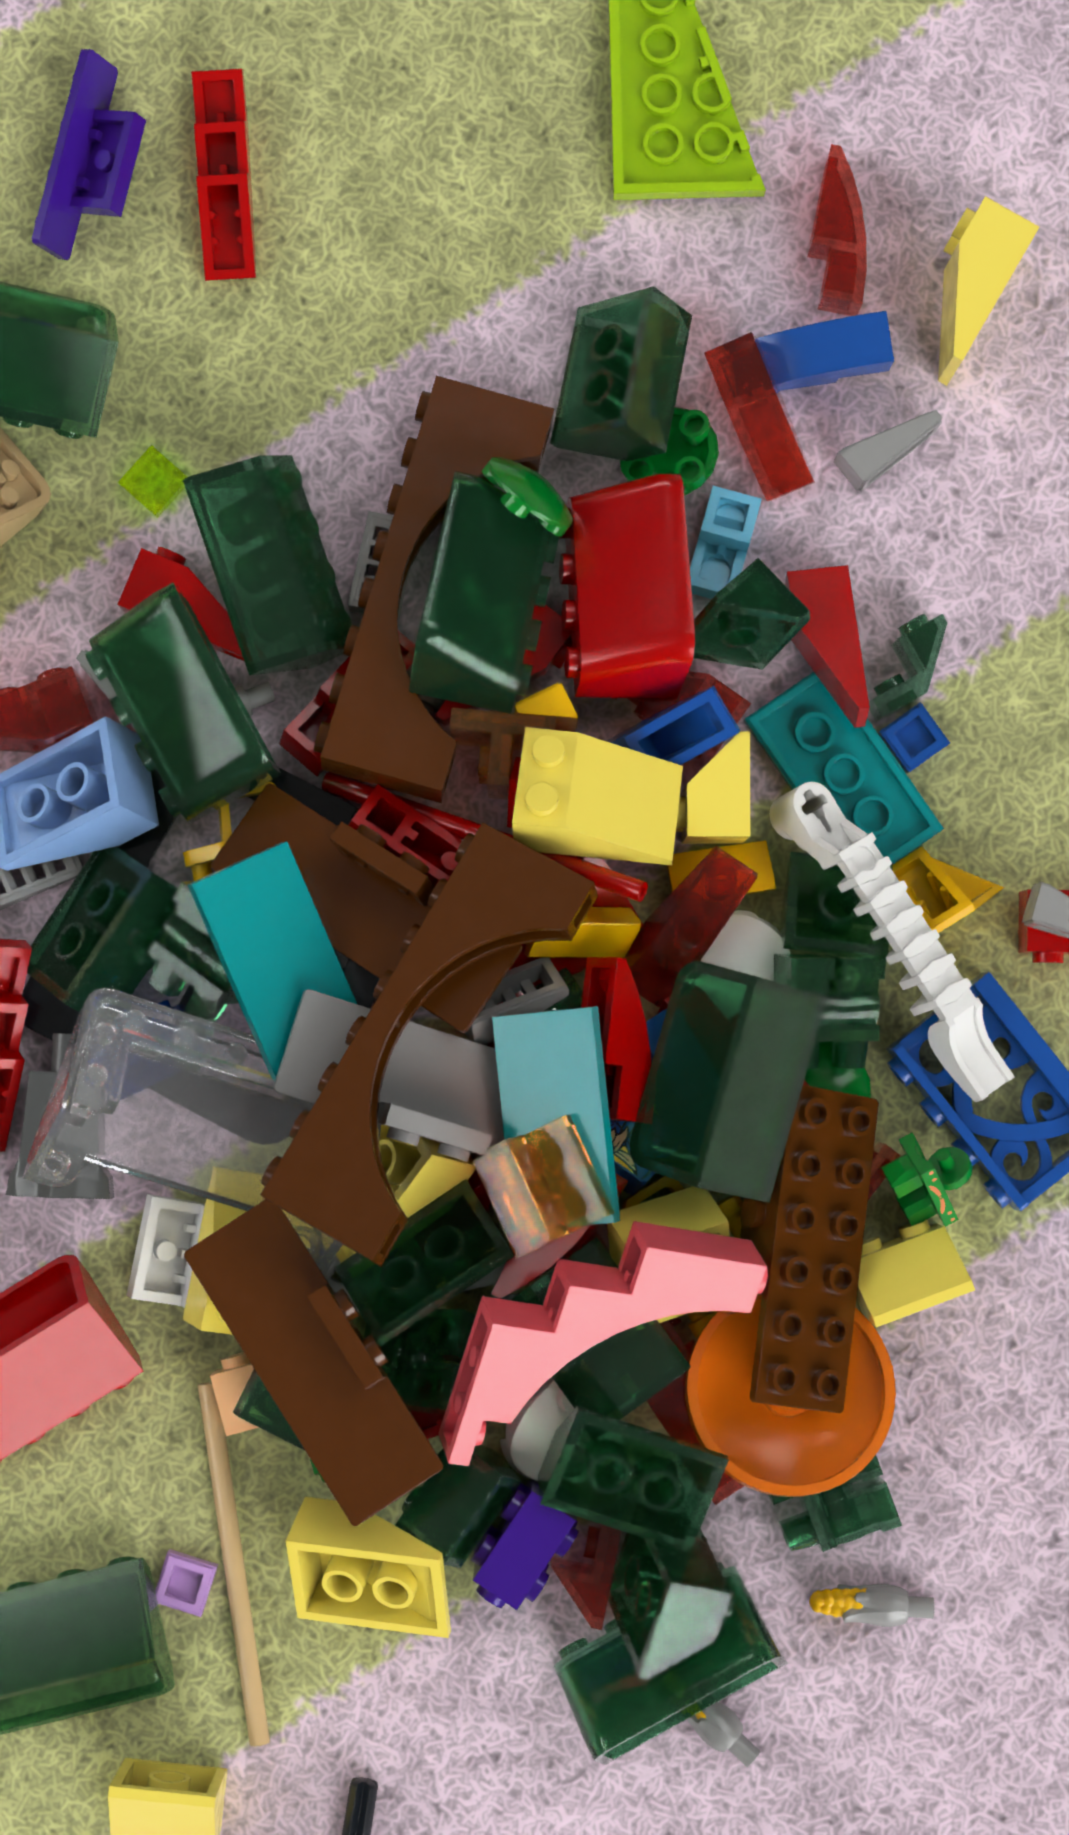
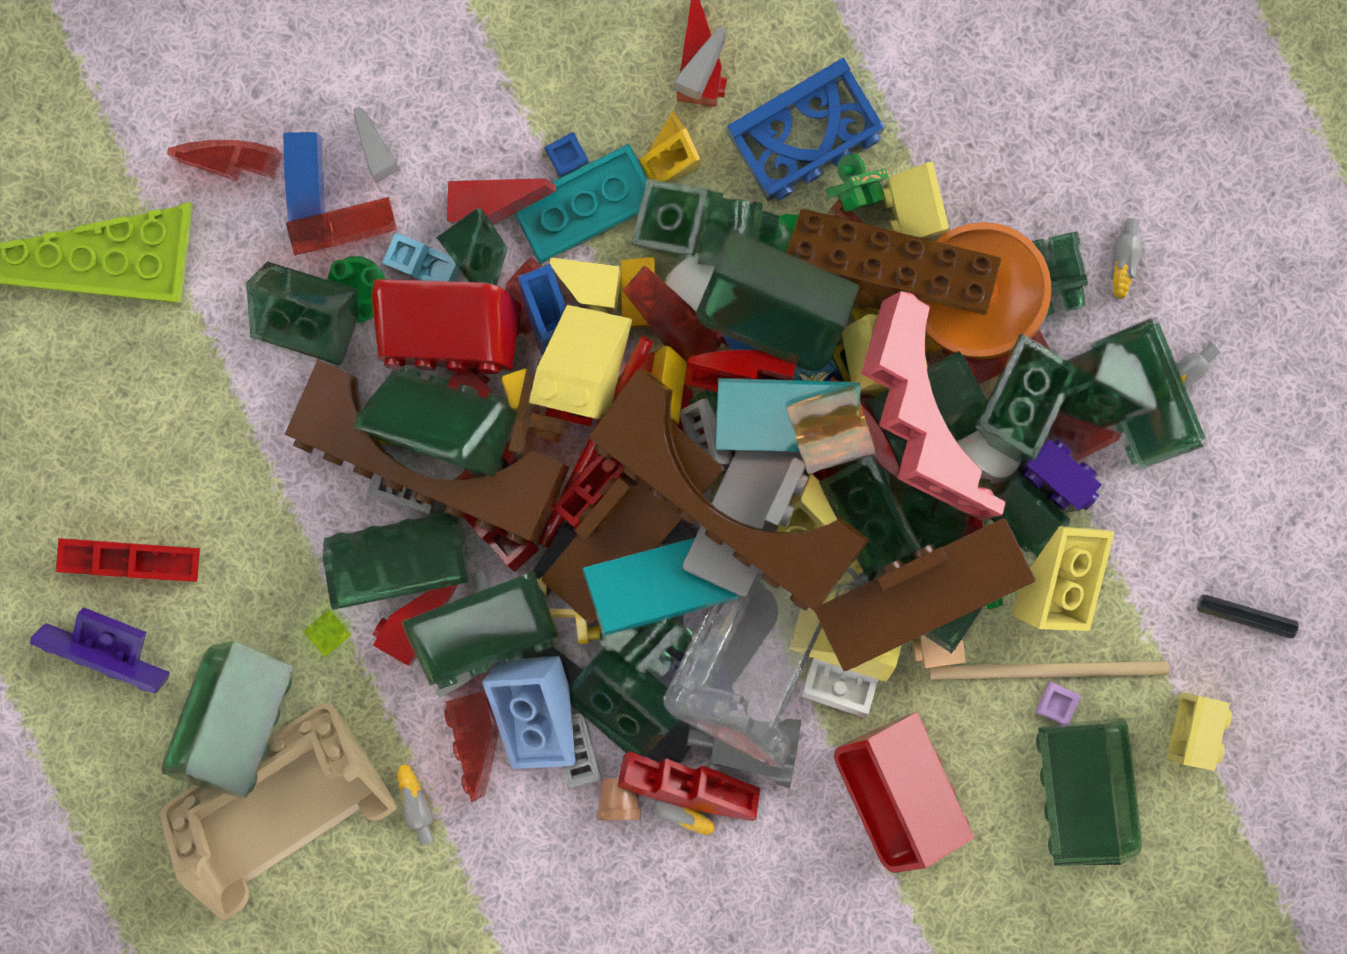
camera: 80 degrees left, 0 degrees up
green dish [482,457,573,537] -> none
white piece [769,782,1015,1102] -> none
clear green slope [869,613,947,723] -> none
light yellow slope [938,196,1039,386] -> none

